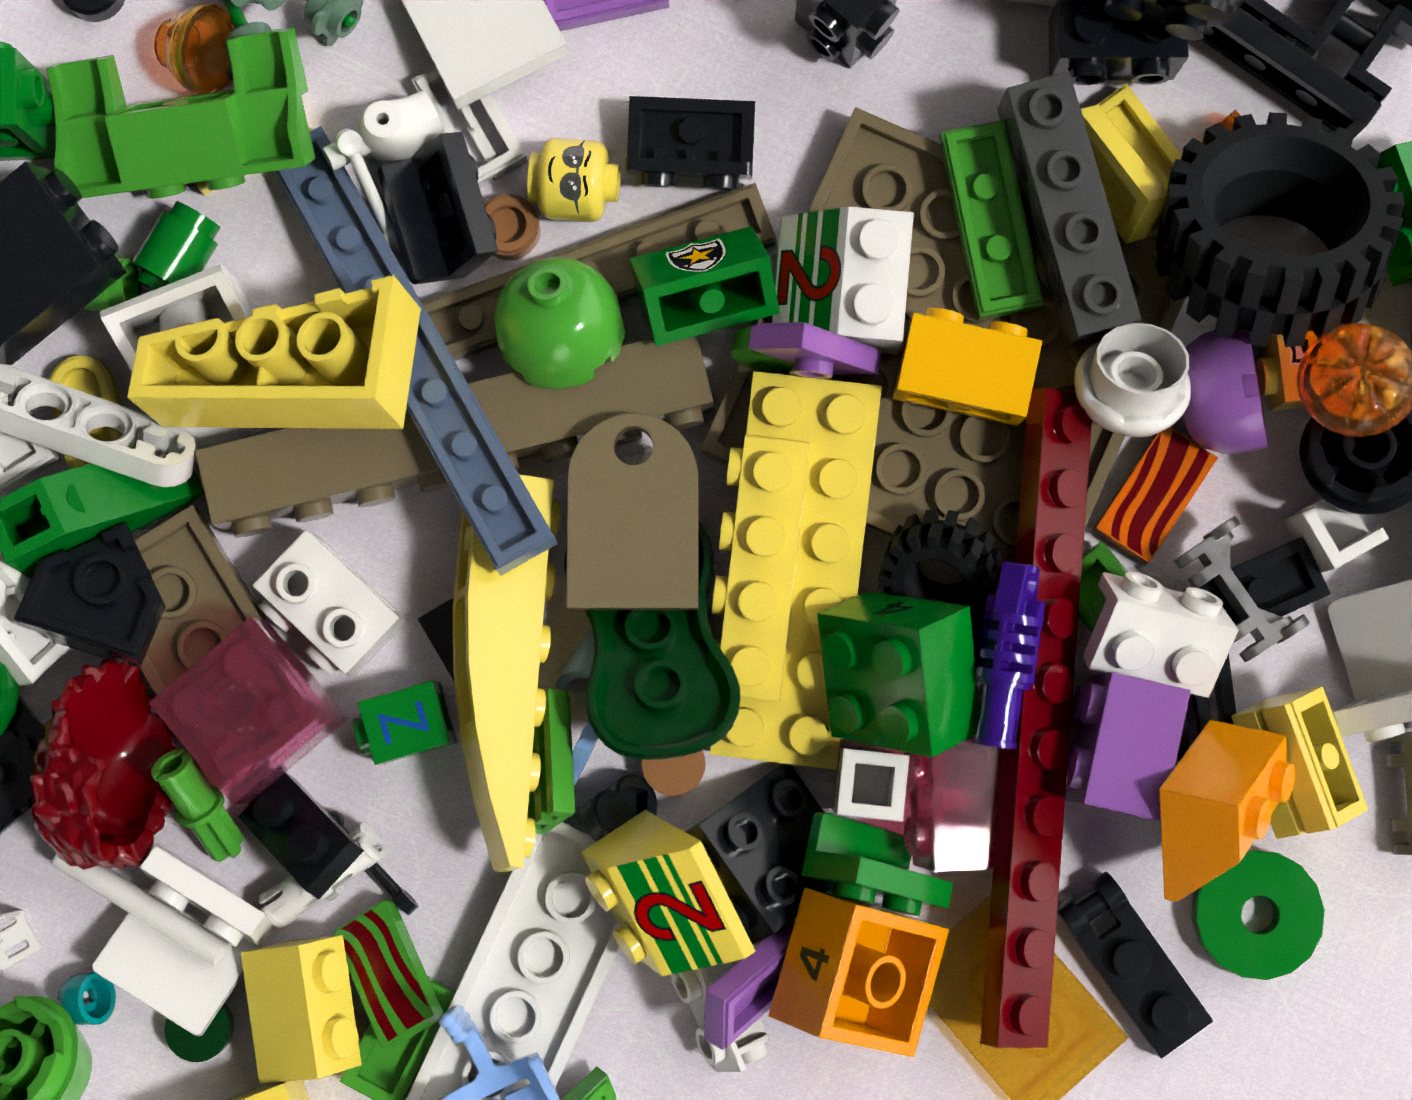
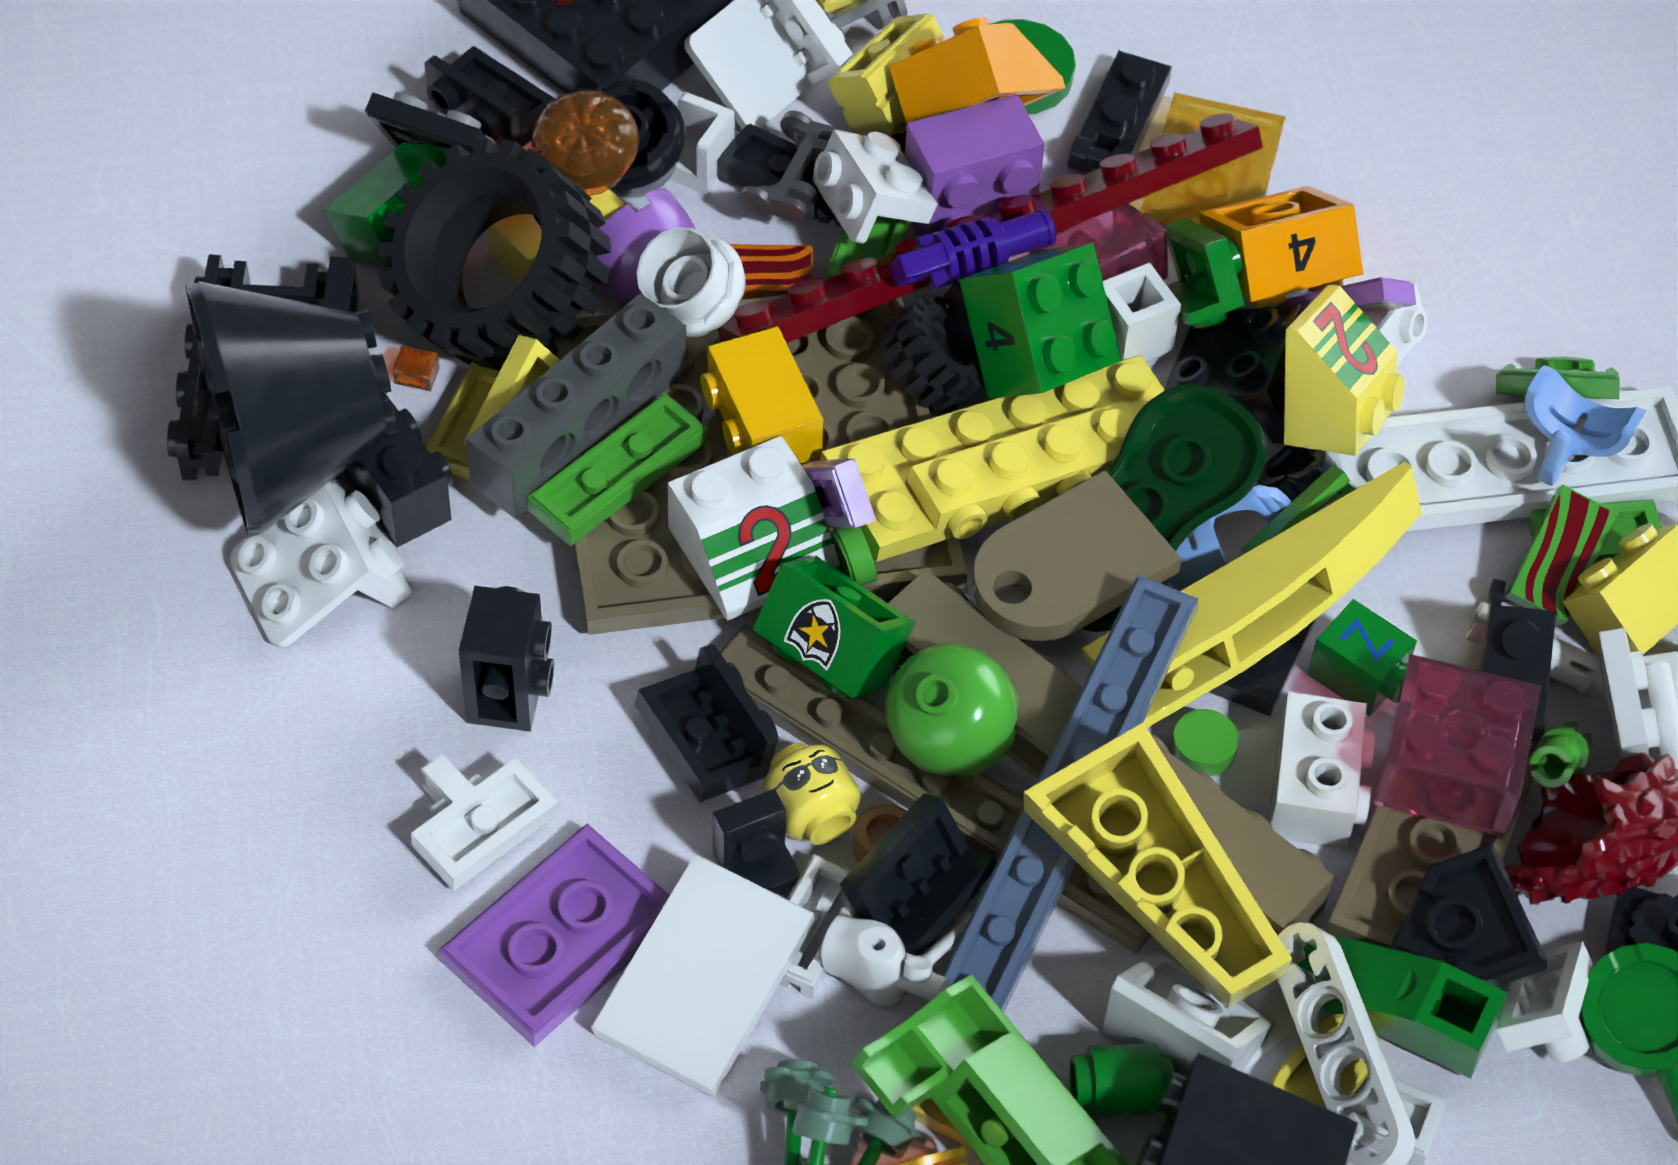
camera: 130 degrees left, 30 degrees down
none -> black bracket [713,788,800,893]
none -> bright green tile [1171,709,1239,776]

